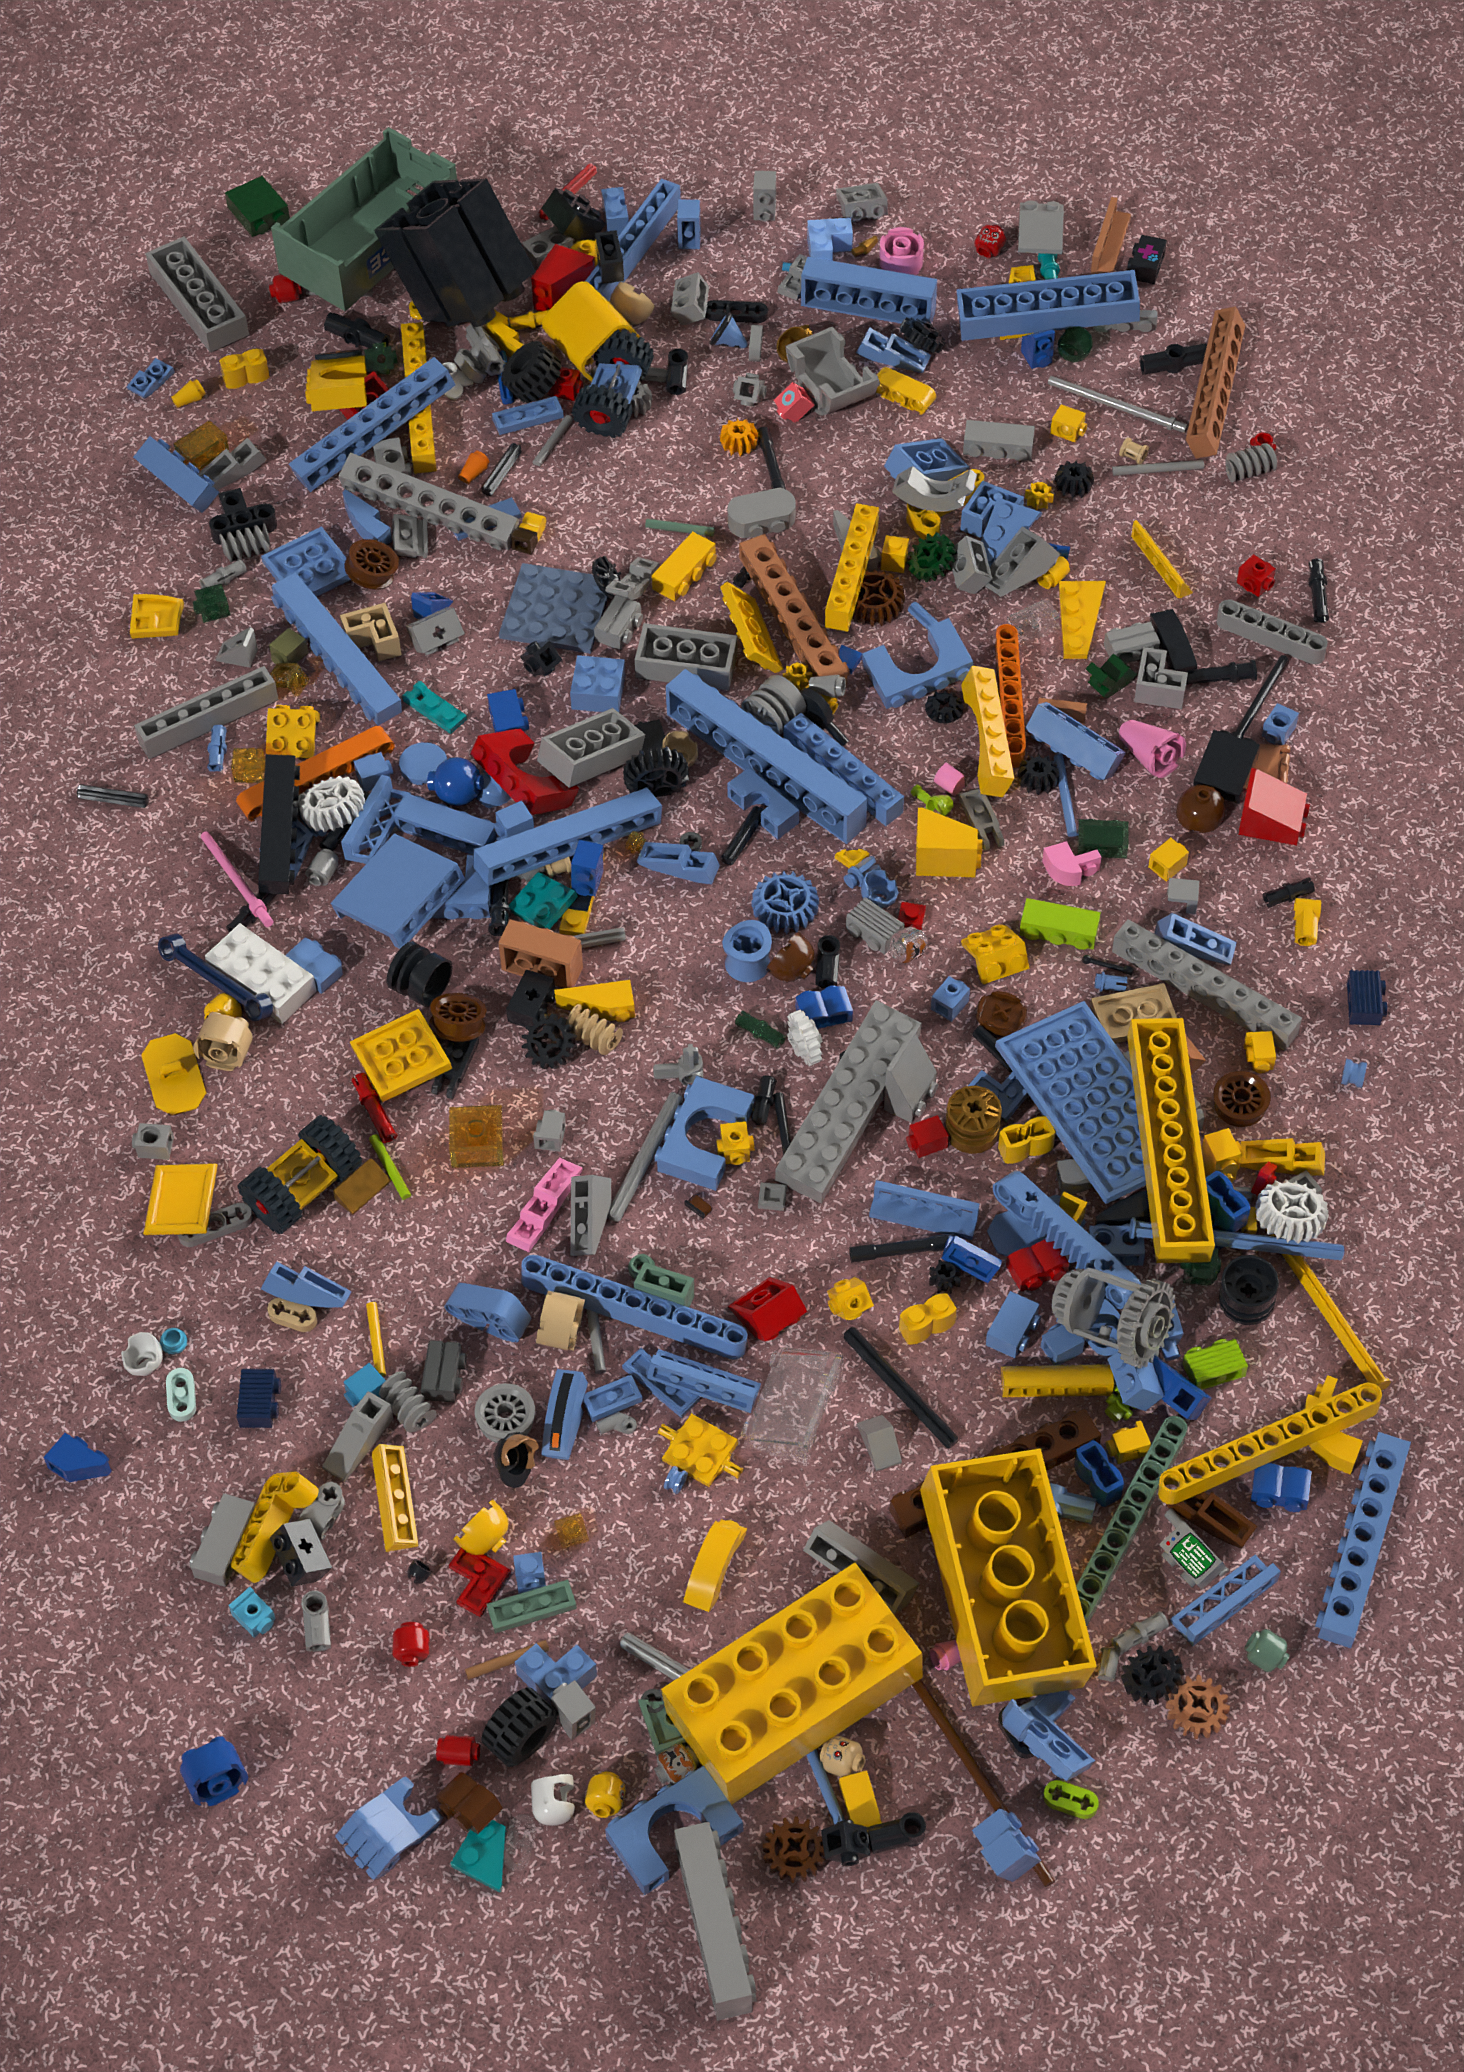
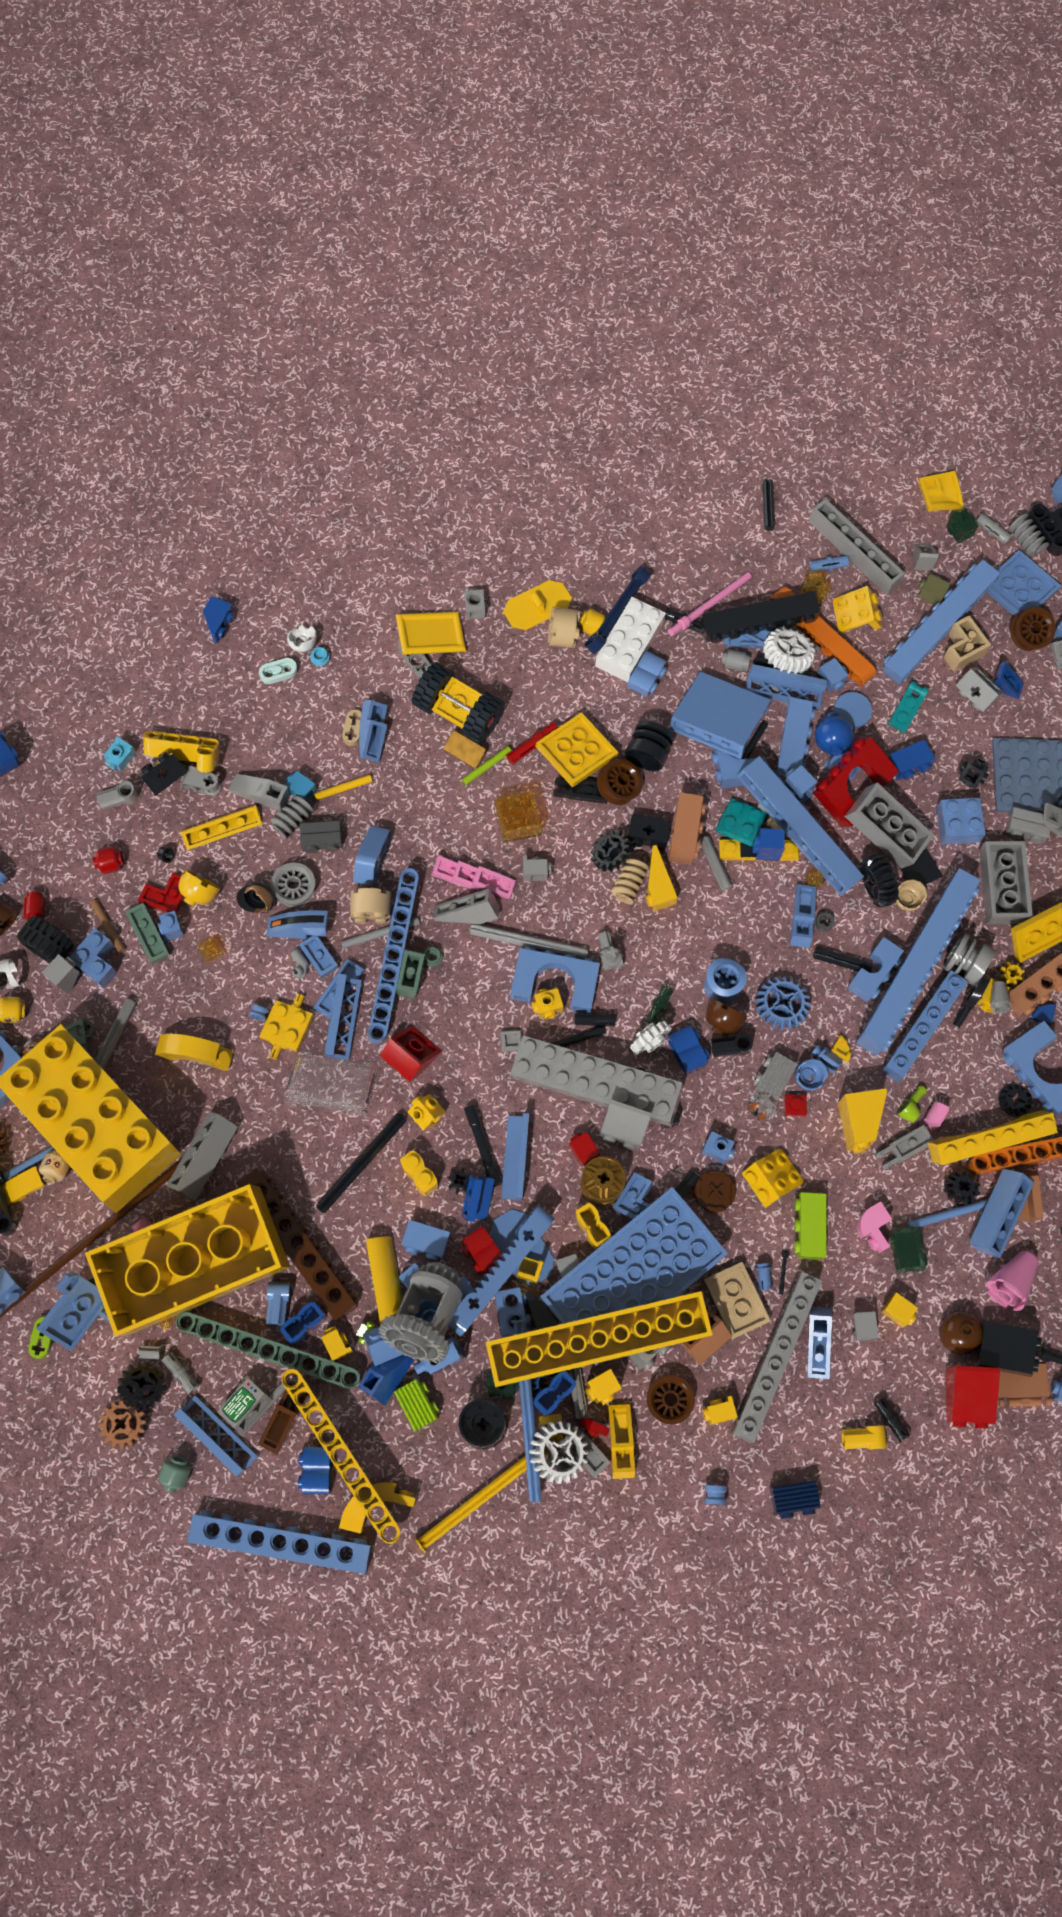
camera: 75 degrees right, 15 degrees up
light grey brick [190,1493,255,1587] -> none
dark blue brick [237,1368,281,1428] -> none
clear yellow bracket [270,663,309,696] -> none
black pin [488,879,511,936] -> none
reddish brown piece [684,1195,712,1219] -> none
light grey slope [857,1415,902,1472] -> none

